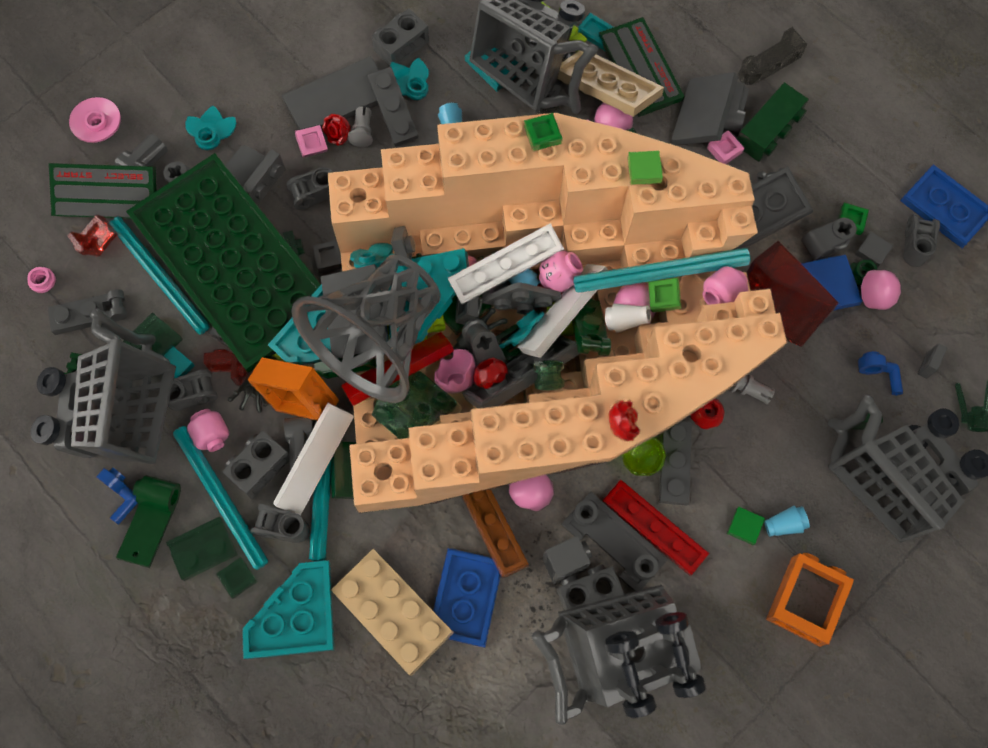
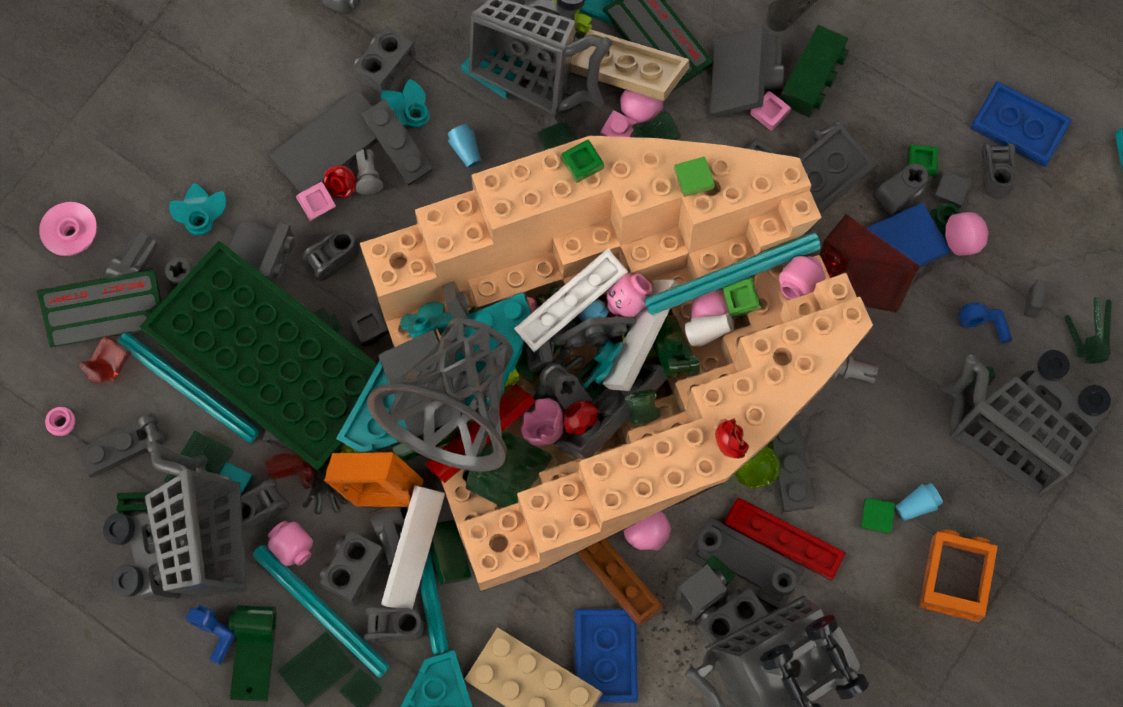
camera: 10 degrees left, 0 degrees up
red plate [690,398,725,429] -> none
none -> dark green tile [702,555,736,586]

